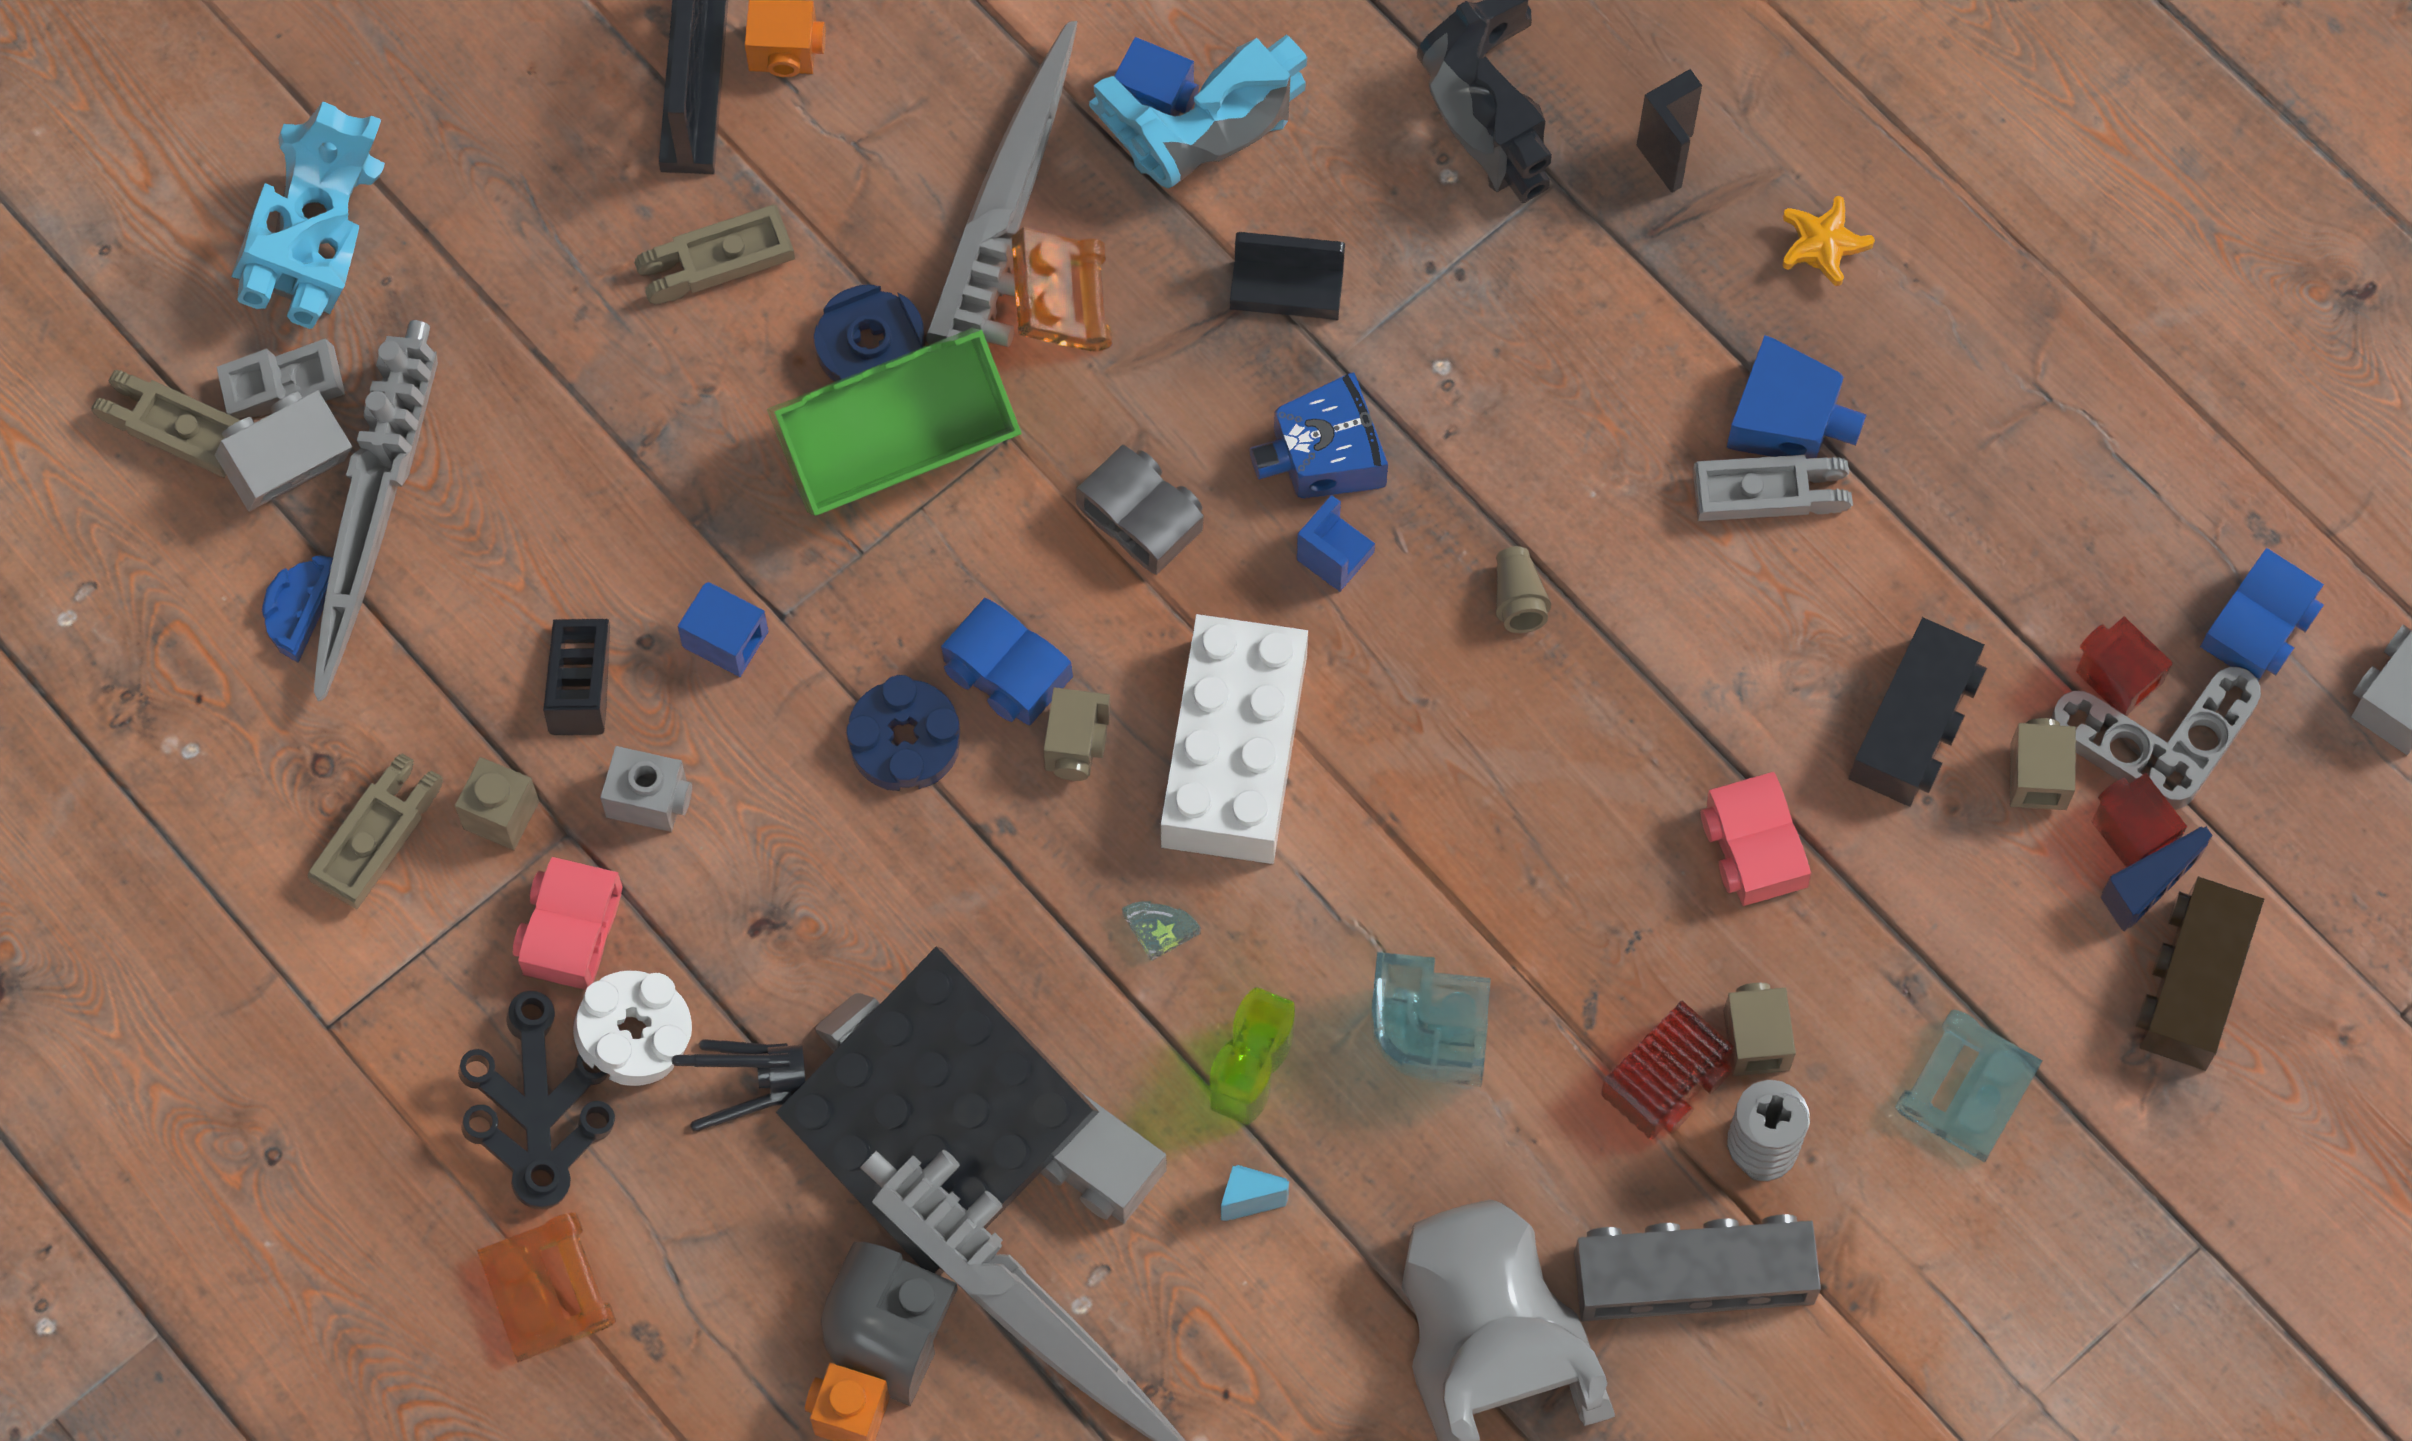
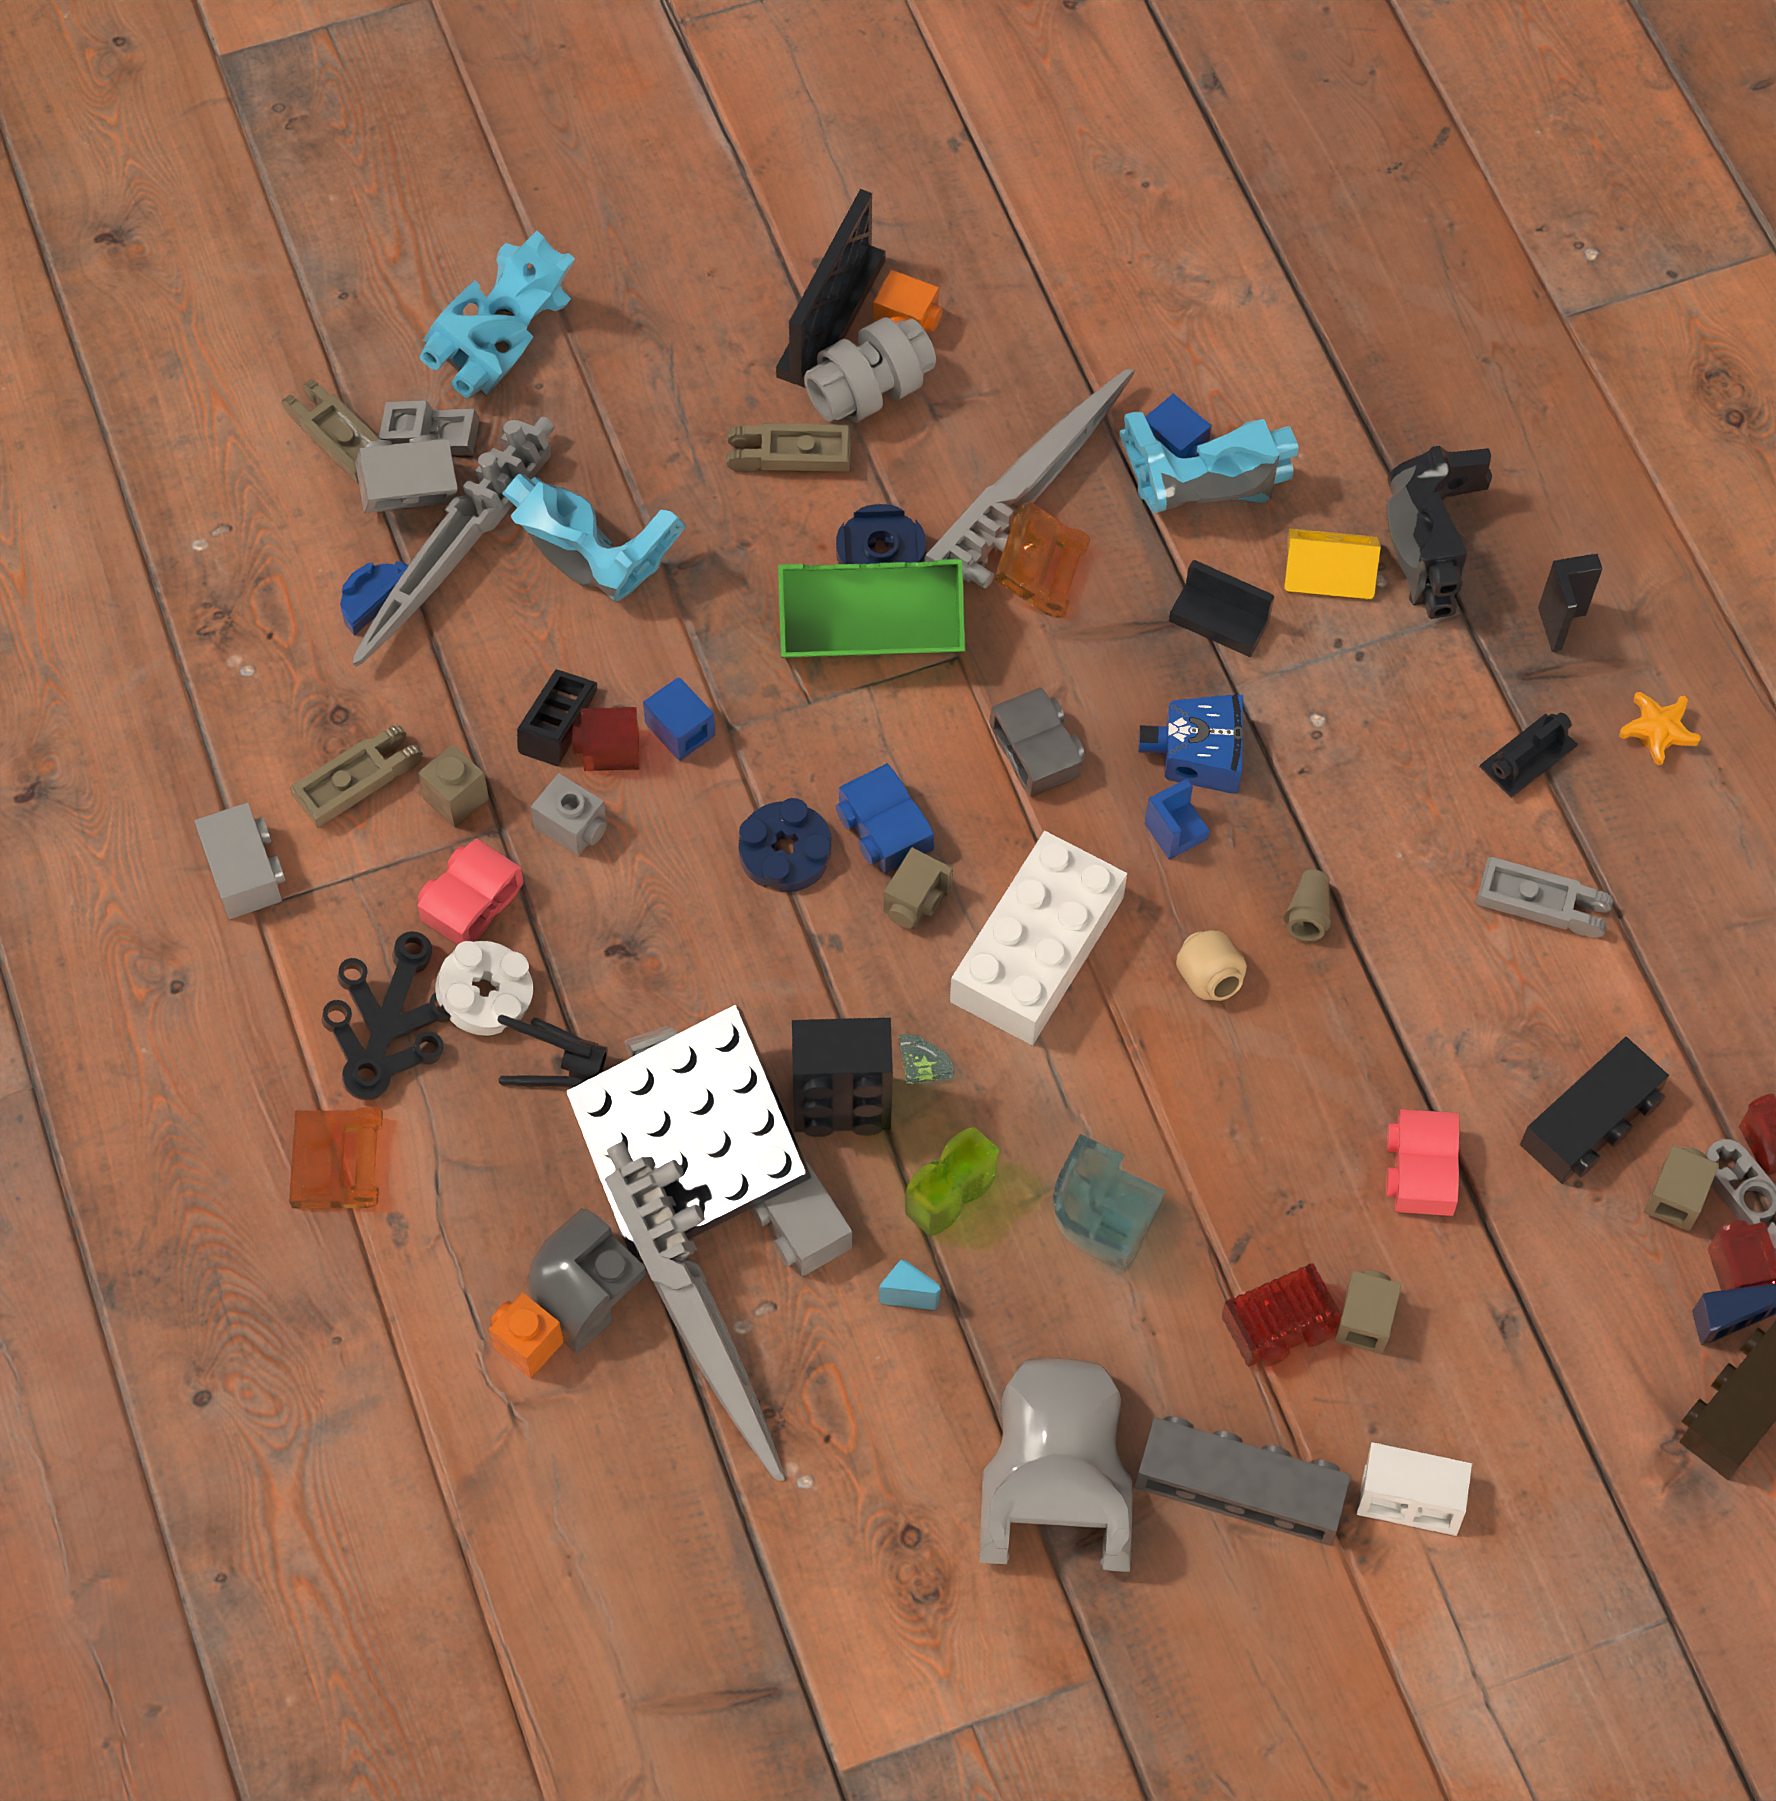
camera: 20 degrees right, 5 degrees down
blue torso [1726,335,1867,459] -> none
light grey piece [1727,1080,1810,1181] -> none
clear light blue plate [1895,1010,2043,1162] -> none
none -> light grey brick [194,802,286,920]
none -> medium azure hips [503,473,687,601]
none -> clear red brick [572,707,639,771]
none -> black brick [792,1017,893,1137]
none -> light grey piece [804,317,936,423]
none -> tan head [1176,930,1247,1001]
none -> yellow panel [1284,528,1381,599]
none -> white hinge [1357,1442,1472,1536]
none -> black hinge [1479,712,1578,798]

